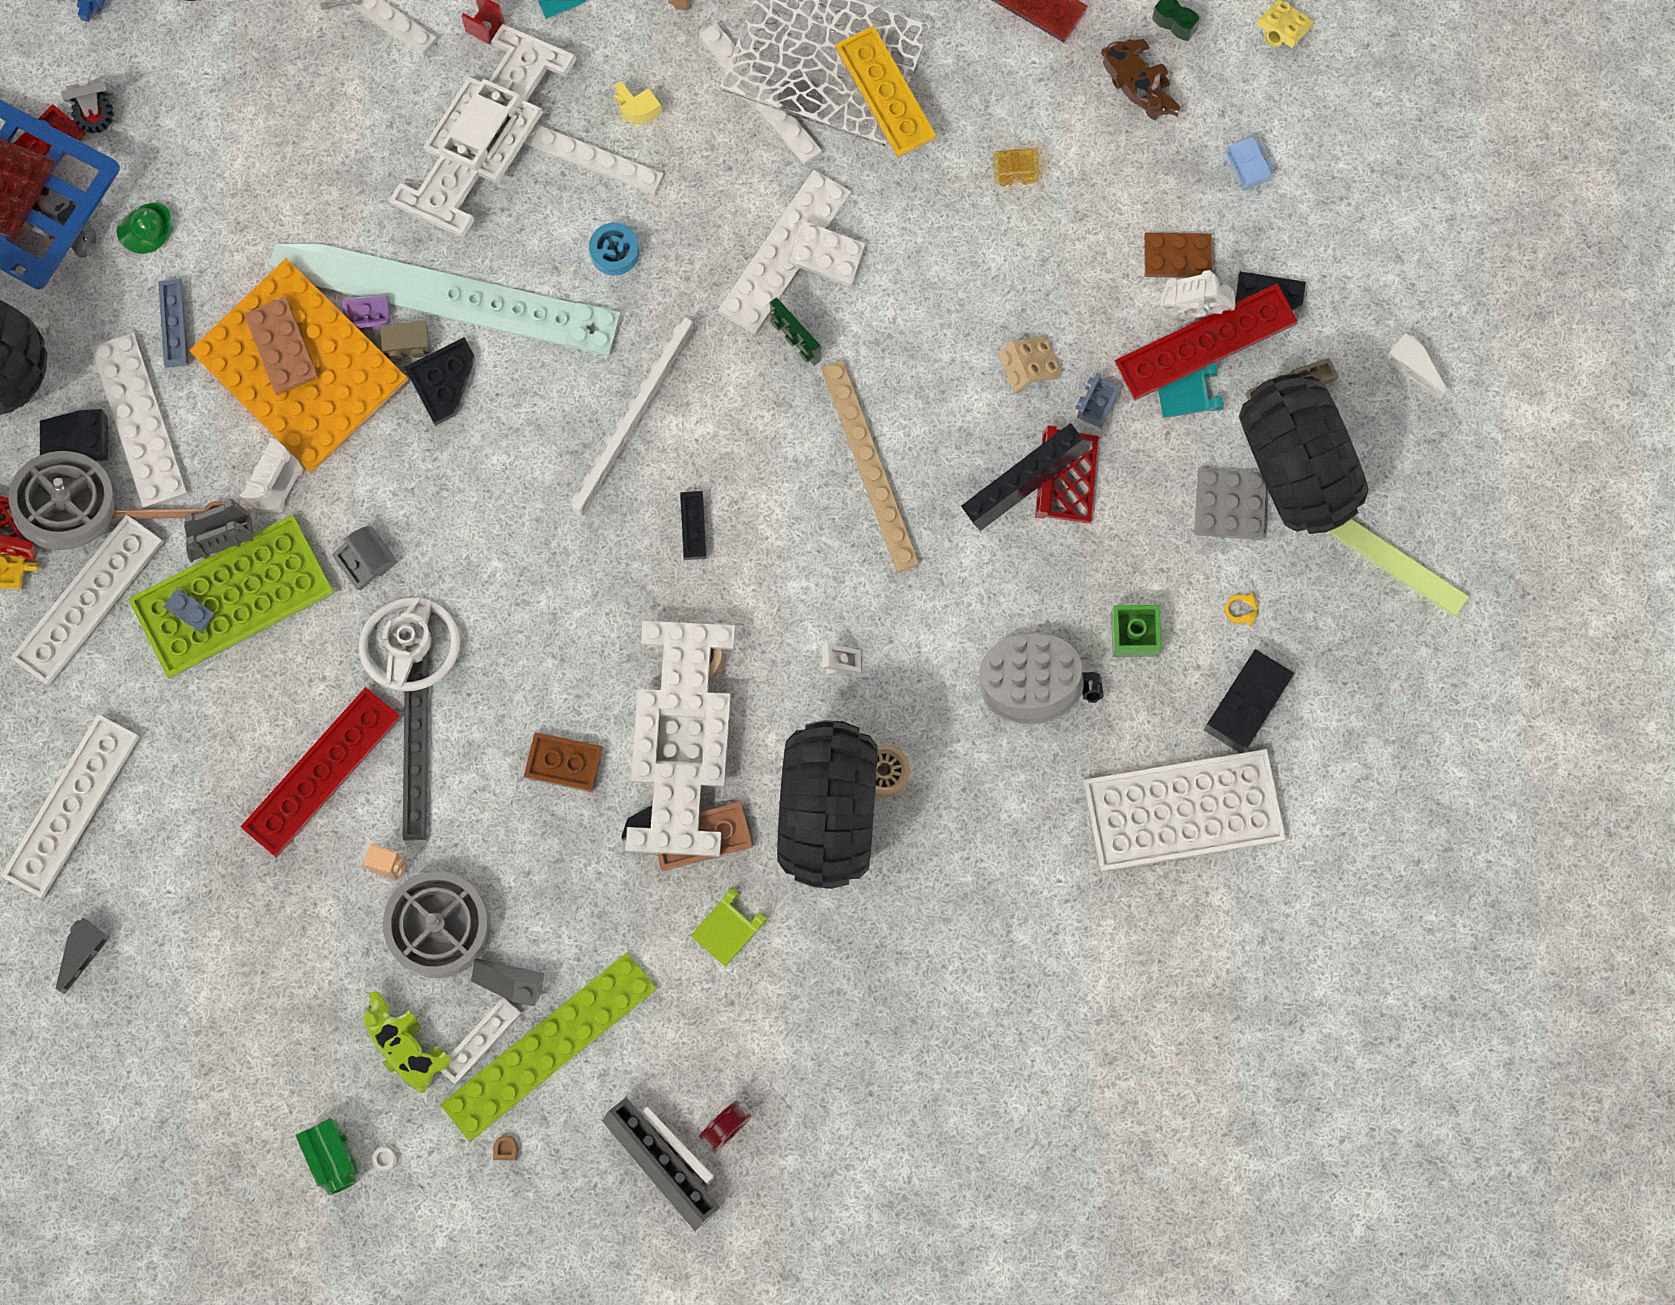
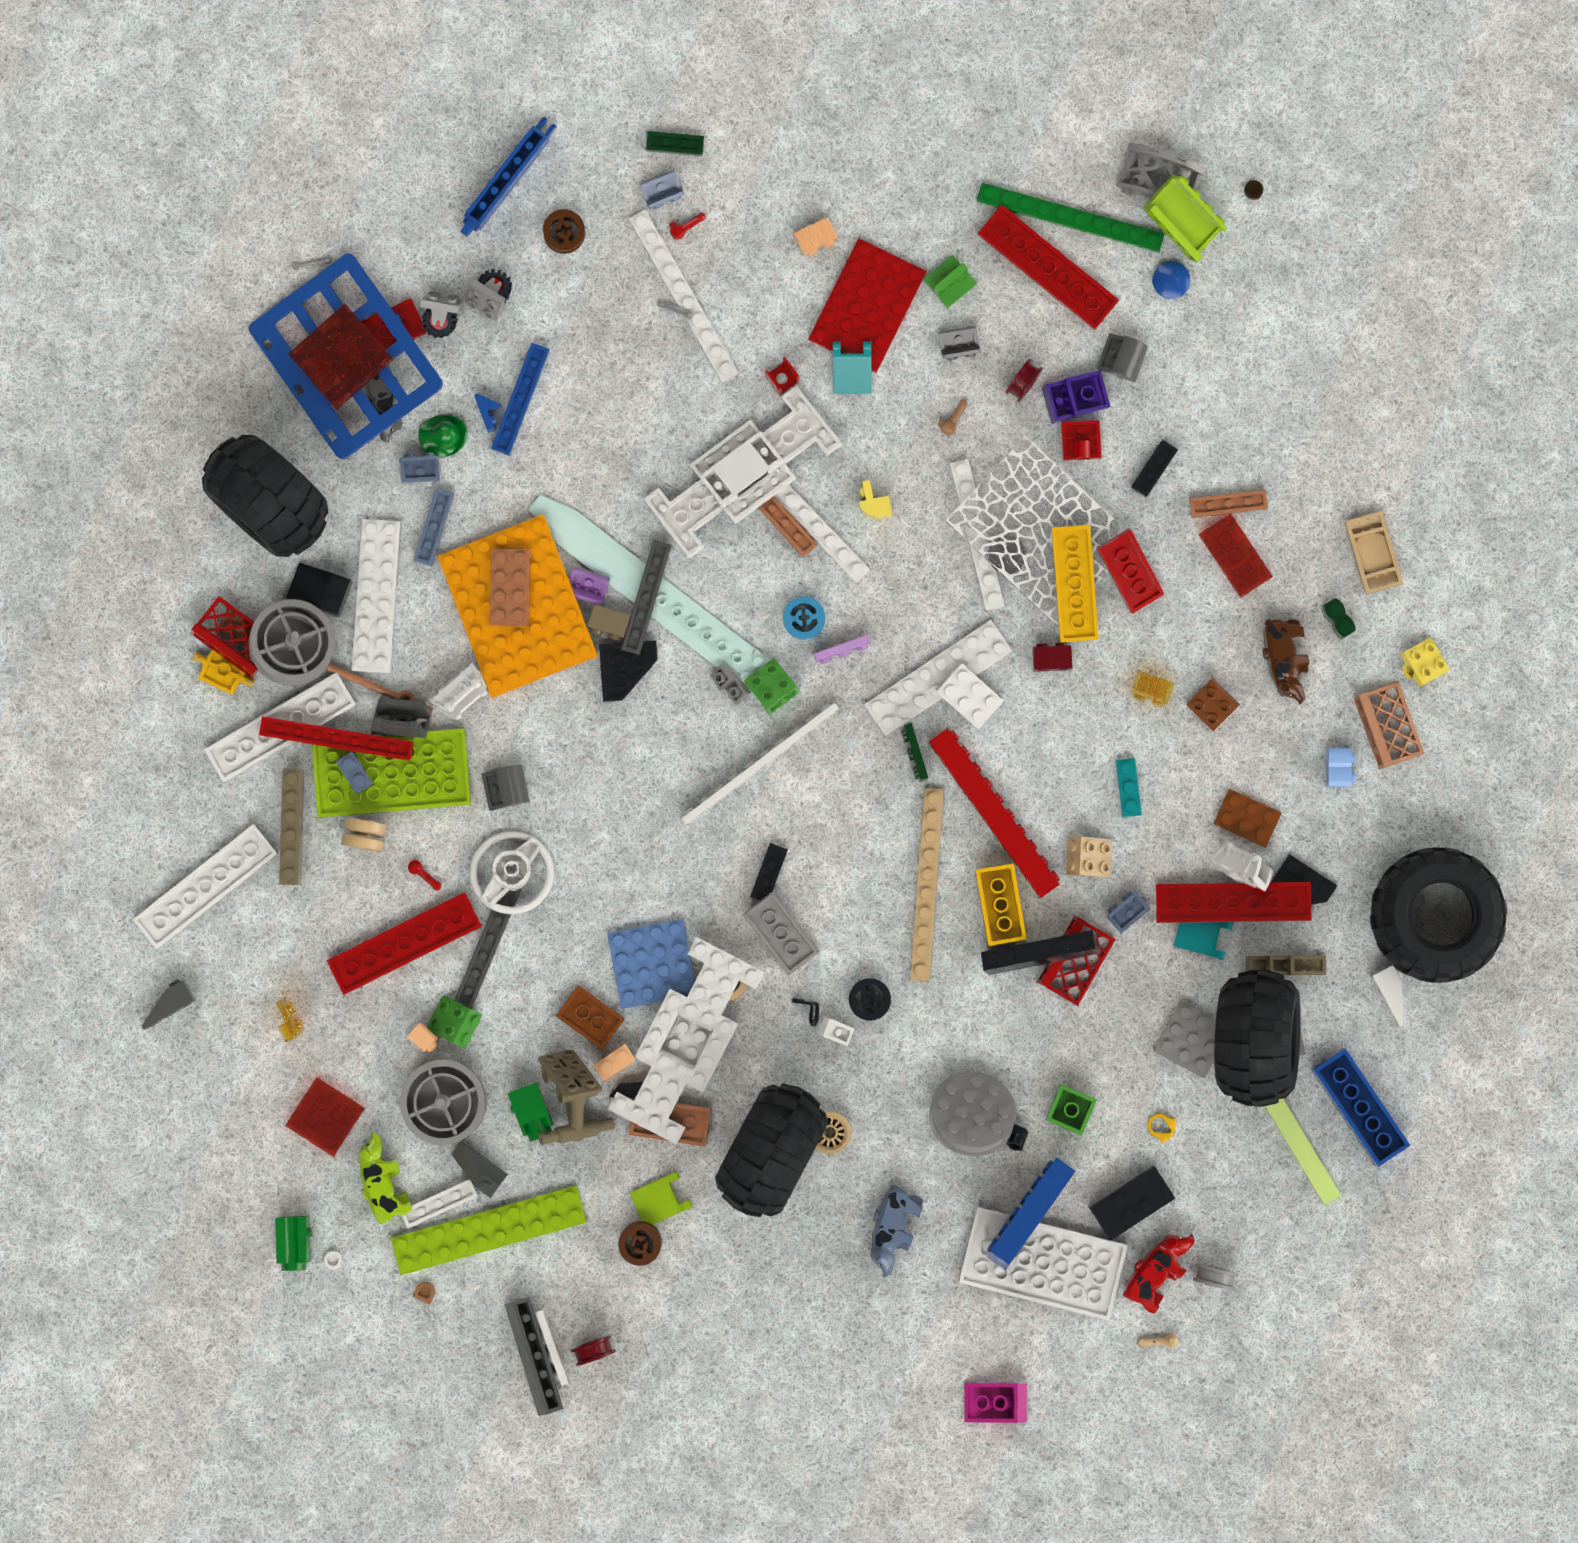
camera: 25 degrees right, 10 degrees up
none -> red plate [259,716,414,761]
none -> clear yellow plate [276,999,305,1042]
none -> dark tan brick [279,769,304,886]
none -> clear red plate [285,1077,366,1157]
none -> tan wheel [341,818,387,852]
none -> sand blue bracket [399,453,440,483]
none -> red piece [408,860,442,891]
none -> bright green bracket [427,995,483,1049]
none -> light grey plate [465,269,512,322]
none -> blue slope [474,394,503,433]
none -> blue plate [491,343,550,456]
none -> green piece [507,1082,554,1142]
none -> dark tan plate [538,1050,615,1145]
none -> light nougat brick [593,1044,637,1082]
none -> medium blue plate [607,919,695,1009]
none -> reddish brown wheel [618,1221,662,1266]
none -> dark grey tile [621,540,672,655]
none -> light grey slope [710,664,751,705]
none -> light grey tile [742,891,819,975]
none -> bright green bracket [744,658,800,715]
none -> nougat plate [758,496,817,558]
none -> black piece [792,998,819,1027]
none -> lavender plate [814,635,870,664]
none -> black wheel [849,978,891,1021]
none -> sand blue animal [870,1185,923,1277]
none -> red brick [928,728,1060,899]
none -> dark pink slope [964,1383,1027,1423]
none -> yellow brick [975,863,1027,947]
none -> blue brick [987,1157,1075,1271]
none -> dark red brick [1032,642,1073,672]
none -> red plate [1097,529,1164,614]
none -> teal plate [1116,758,1142,818]
none -> red animal [1123,1234,1195,1314]
none -> tan piece [1137,1333,1178,1348]
none -> dark orange plate [1186,678,1240,731]
none -> light grey wheel [1193,1263,1238,1291]
none -> blue brick [1311,1048,1411,1167]
none -> nougat fence [1354,682,1424,770]
none -> black tyre [1370,847,1507,983]

